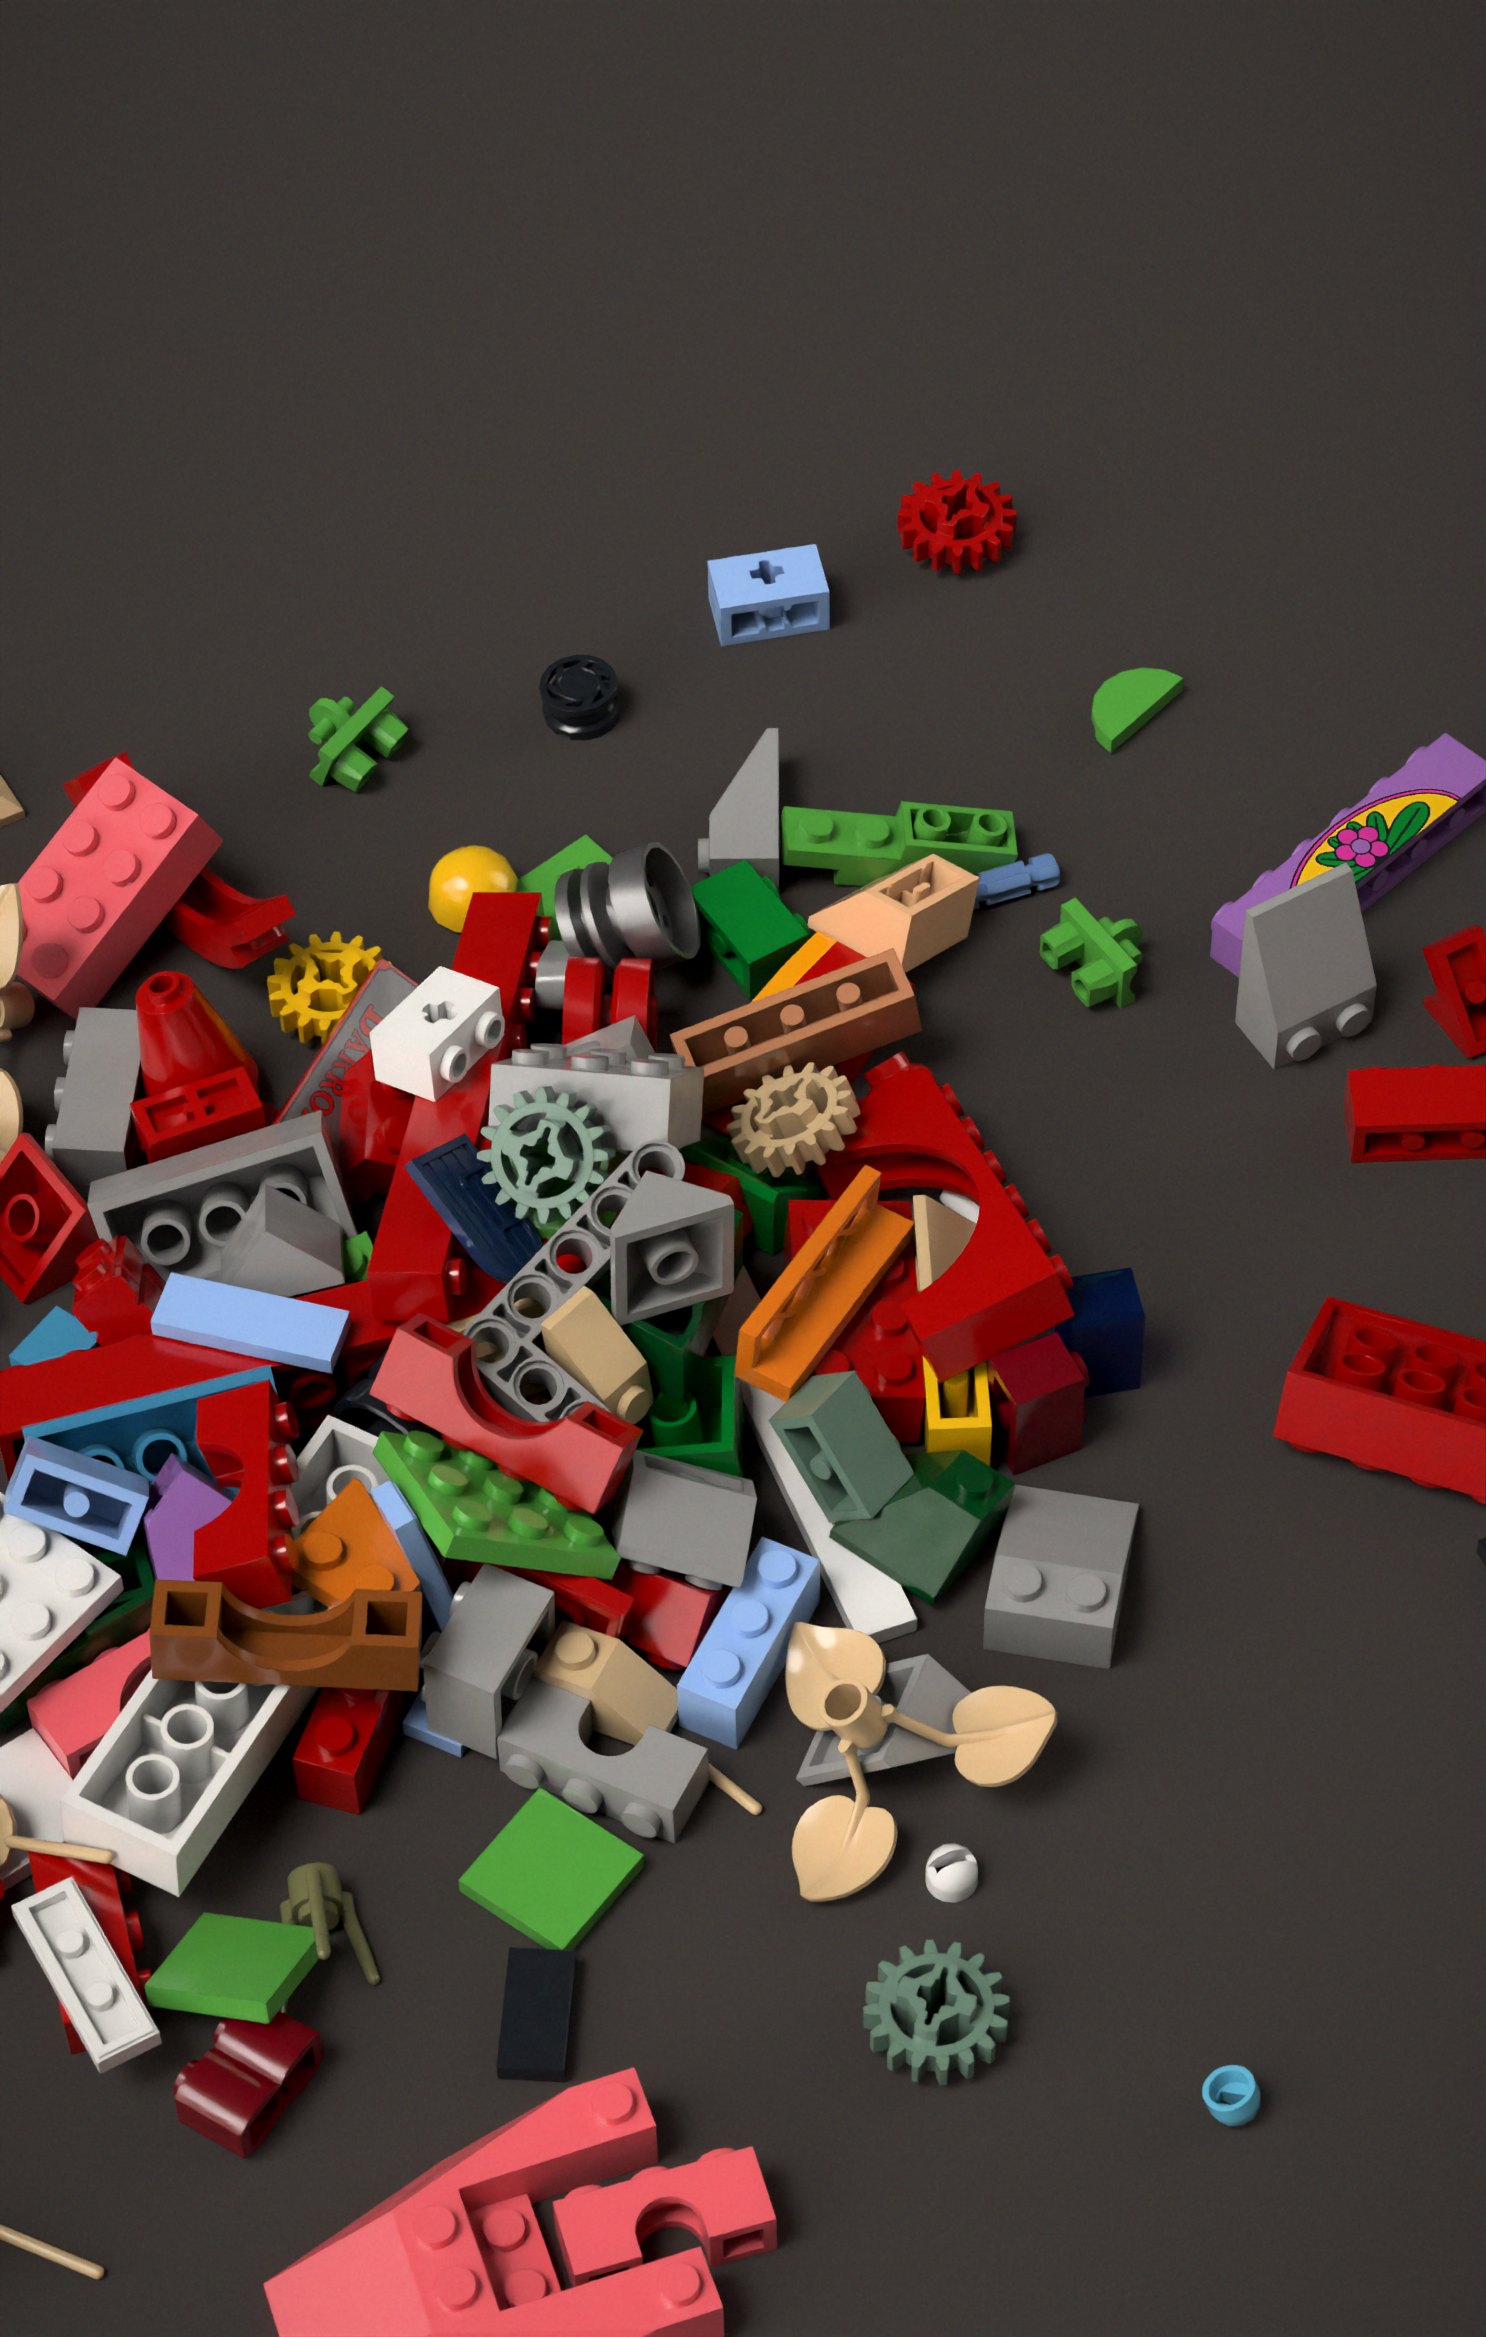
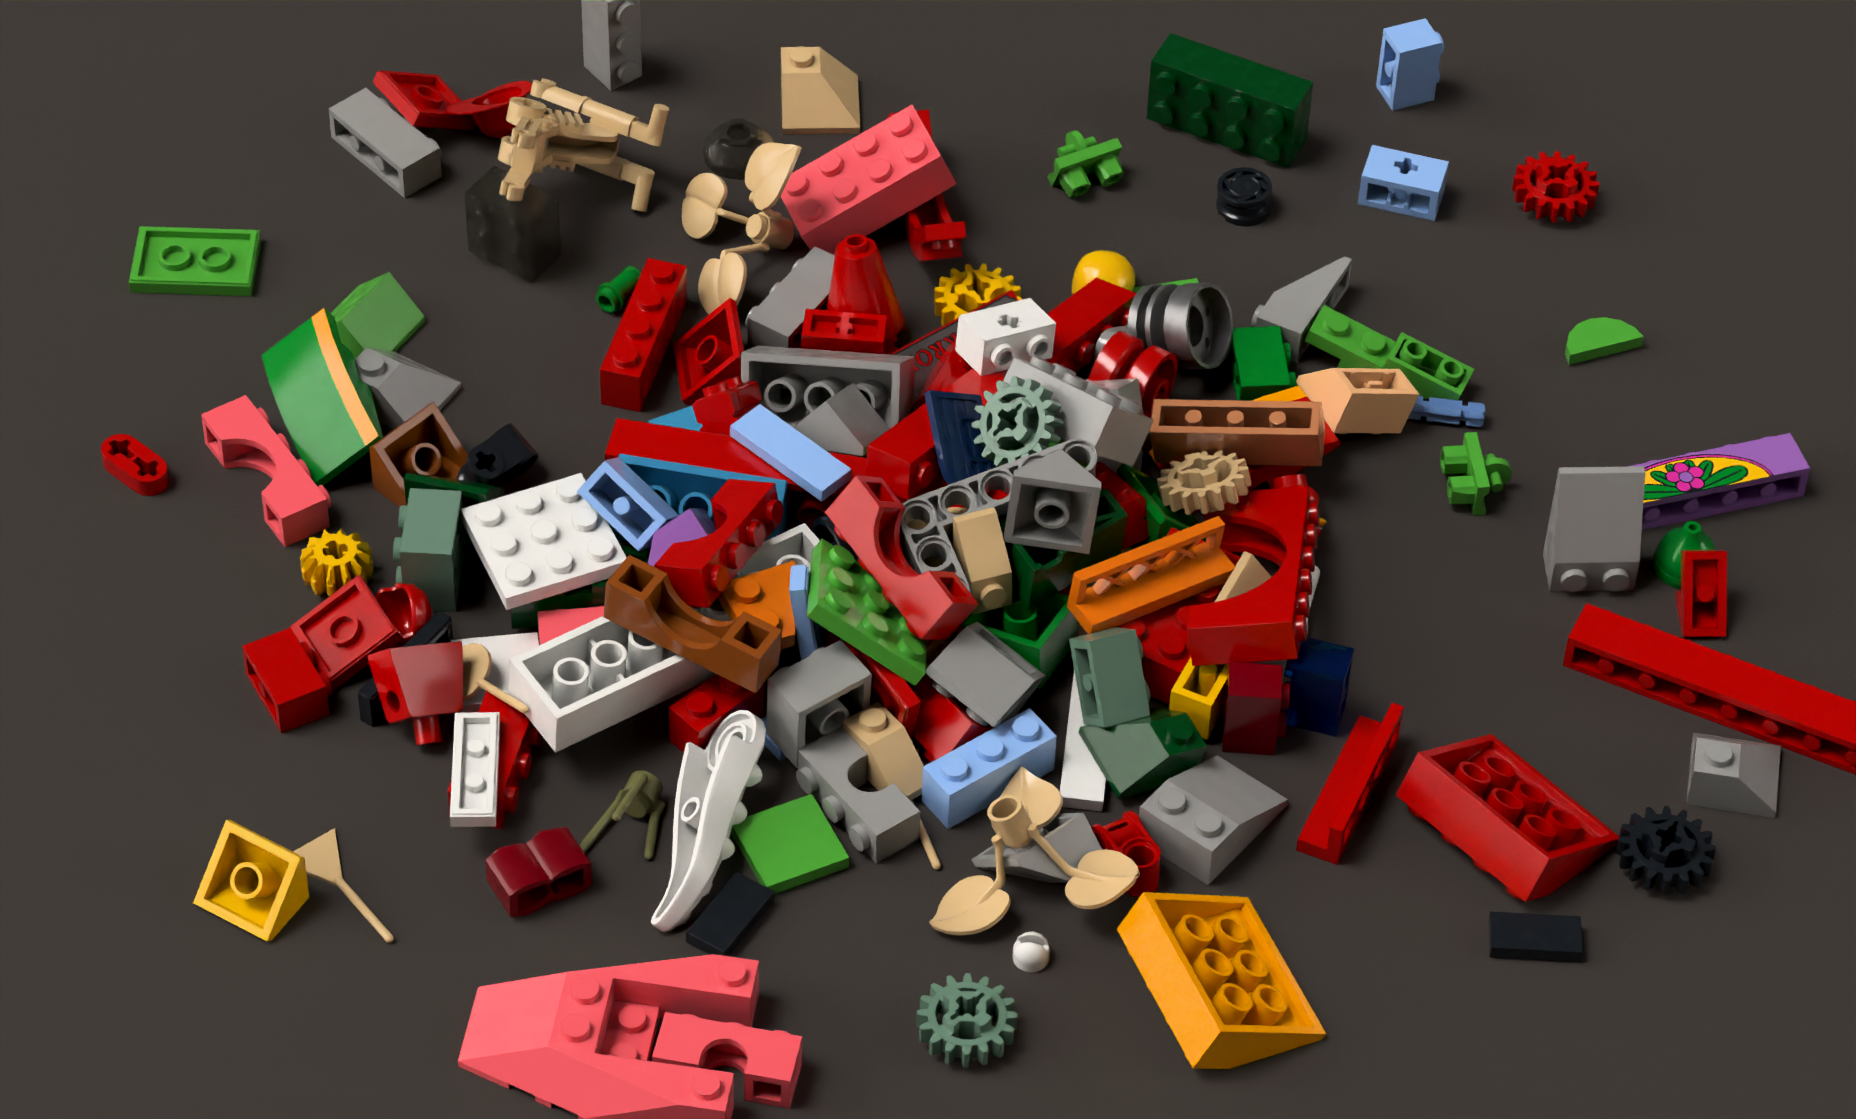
camera: 25 degrees right, 5 degrees down
bright green tile [144,1912,319,2024] -> none
none -> white animal [651,710,766,932]
none -> red piece [1091,810,1161,897]
none -> light orange slope [1117,892,1326,1069]
none -> dark green brick [1146,33,1314,168]
none -> red fence [1296,703,1404,865]
none -> light blue brick [1376,18,1444,111]
none -> green helmet [1653,521,1717,589]

